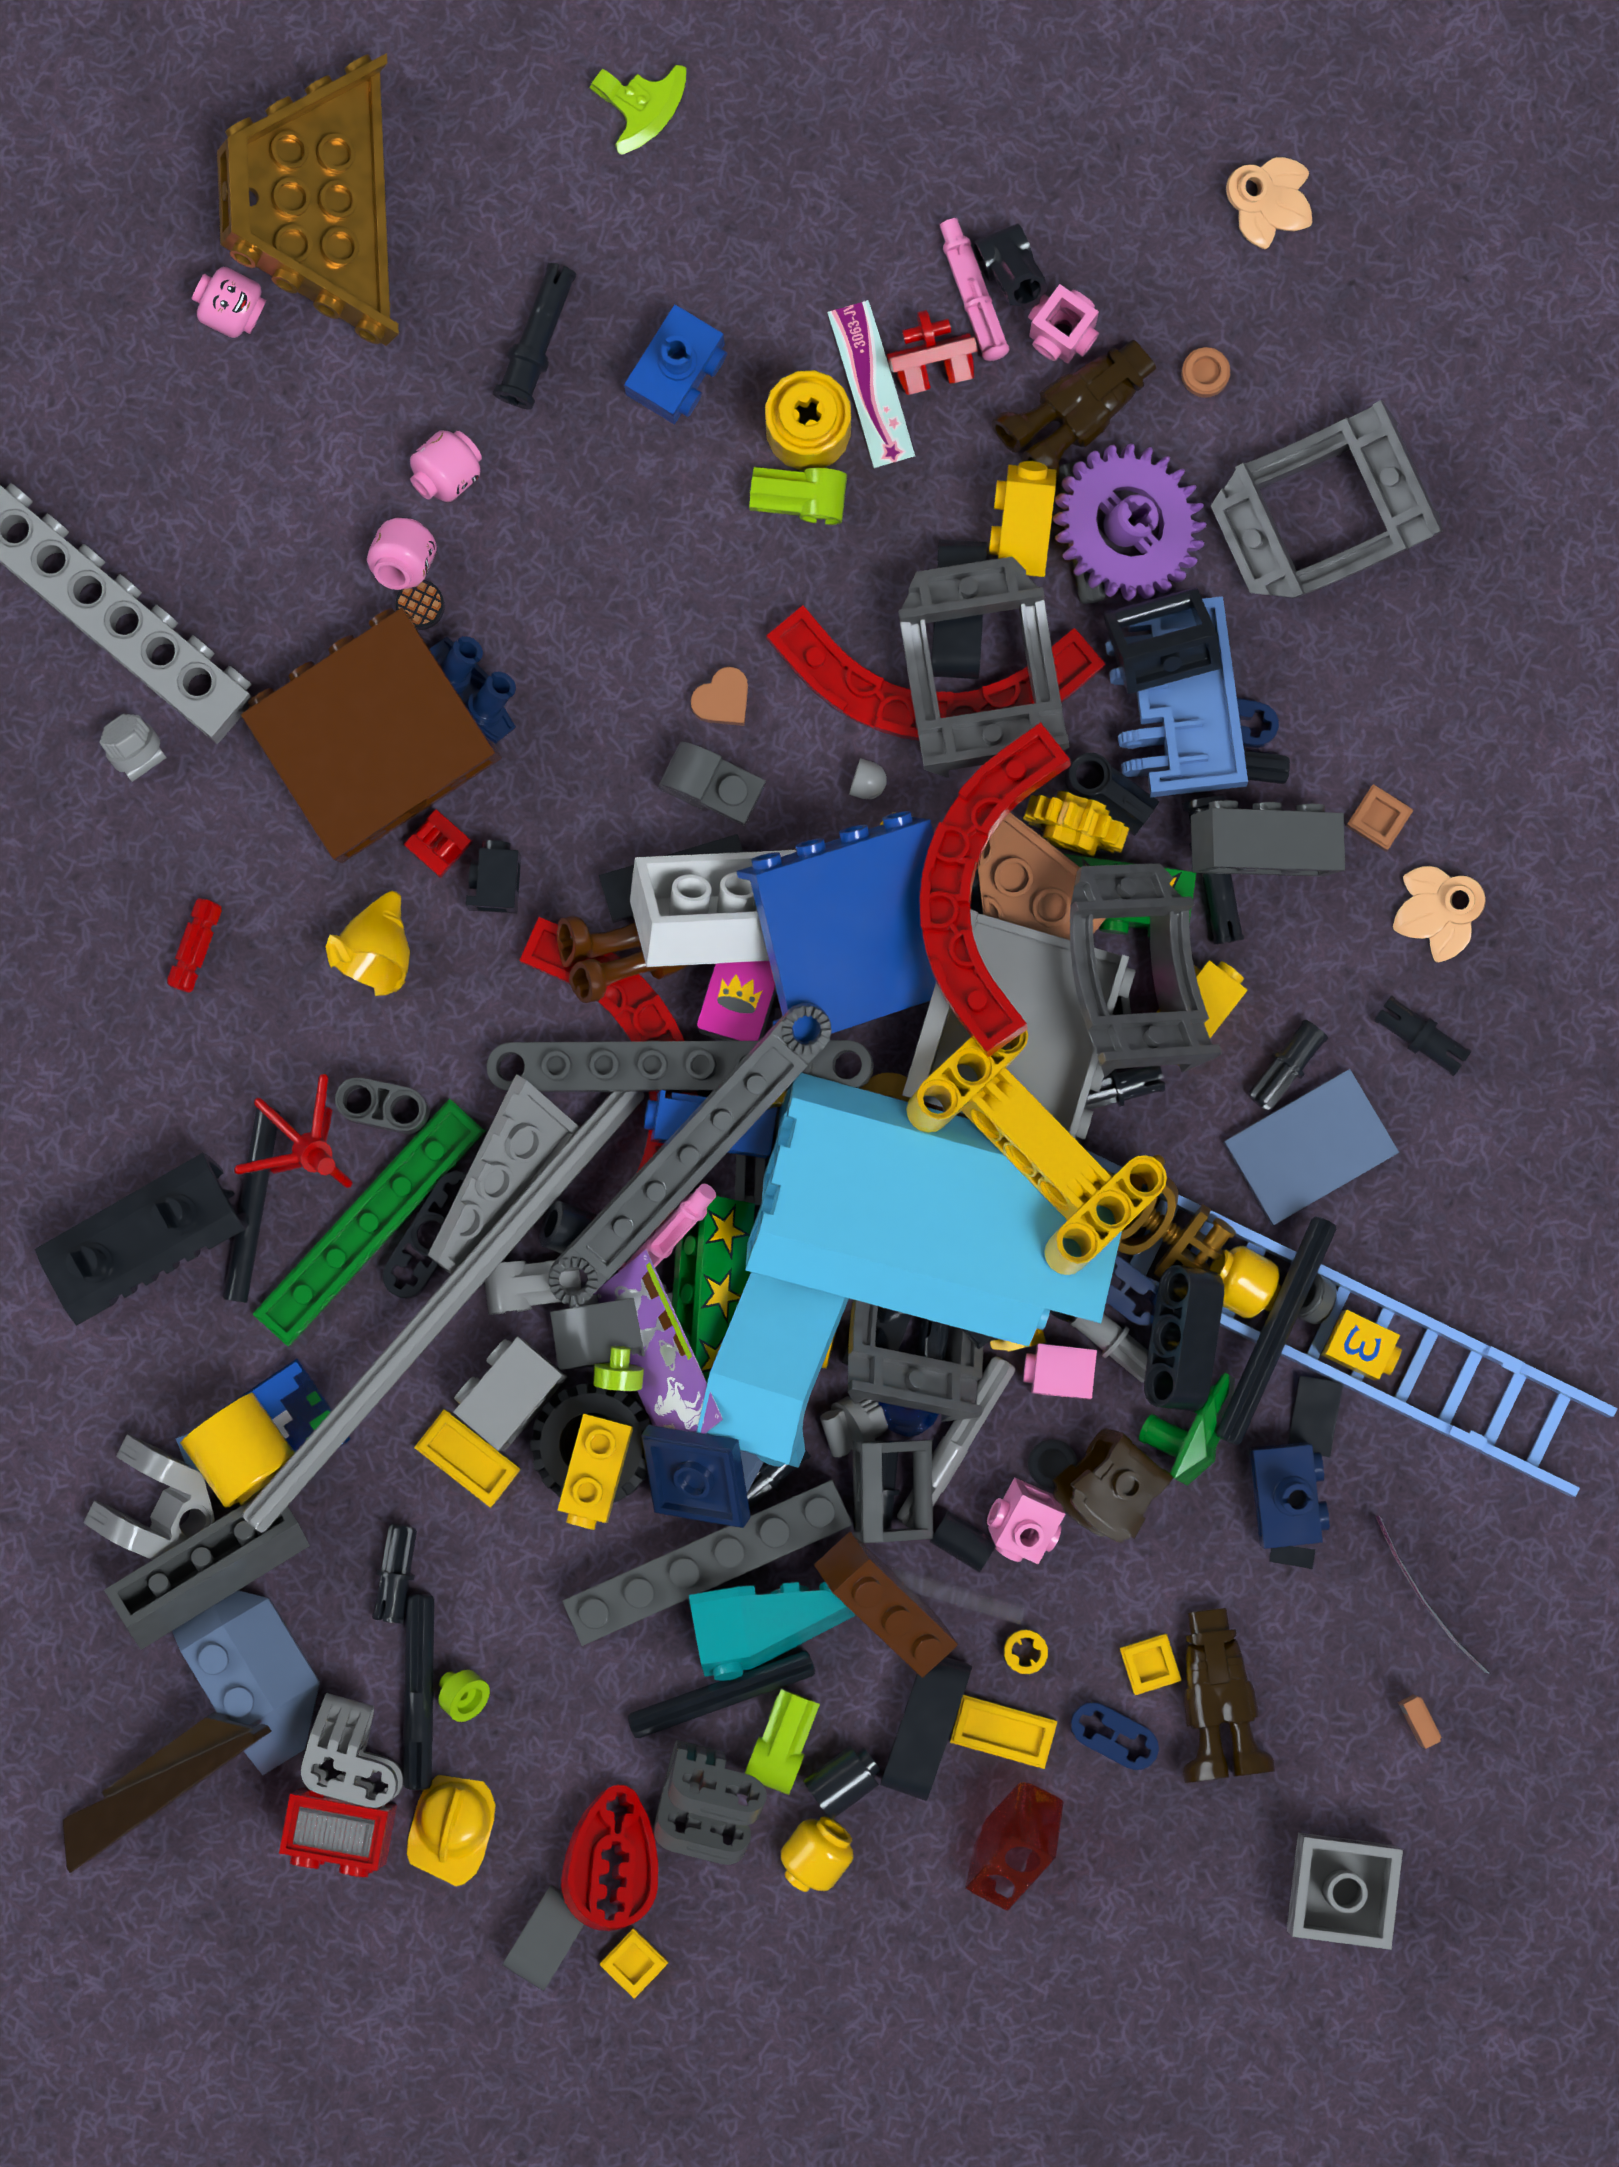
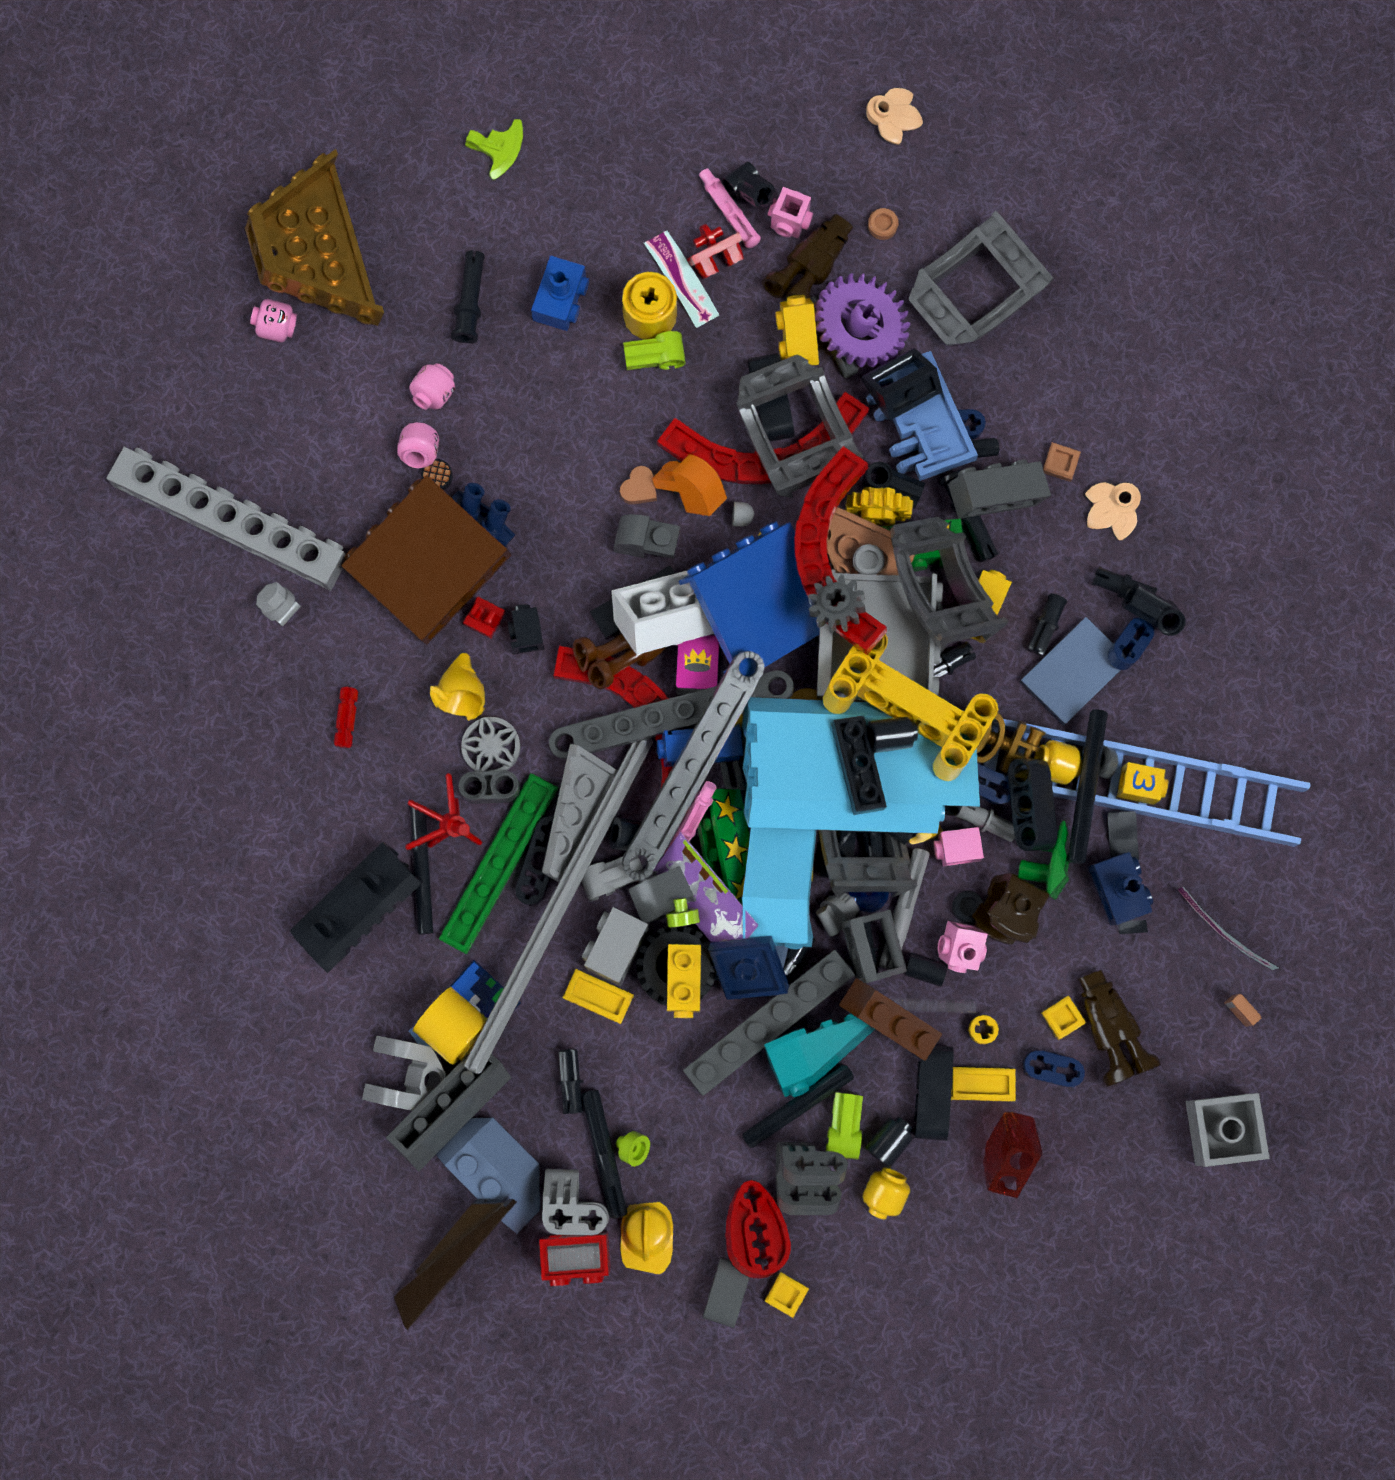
camera: 20 degrees left, 5 degrees down
none -> light grey wheel [461,717,521,771]
none -> orange brick [652,454,727,516]
none -> dark grey gear [808,574,866,633]
none -> black tile [831,715,887,815]
none -> light grey tile [852,544,885,575]
none -> black brick [867,716,918,753]
none -> dark blue beam [1108,617,1154,670]
none -> black piece [1121,583,1186,636]

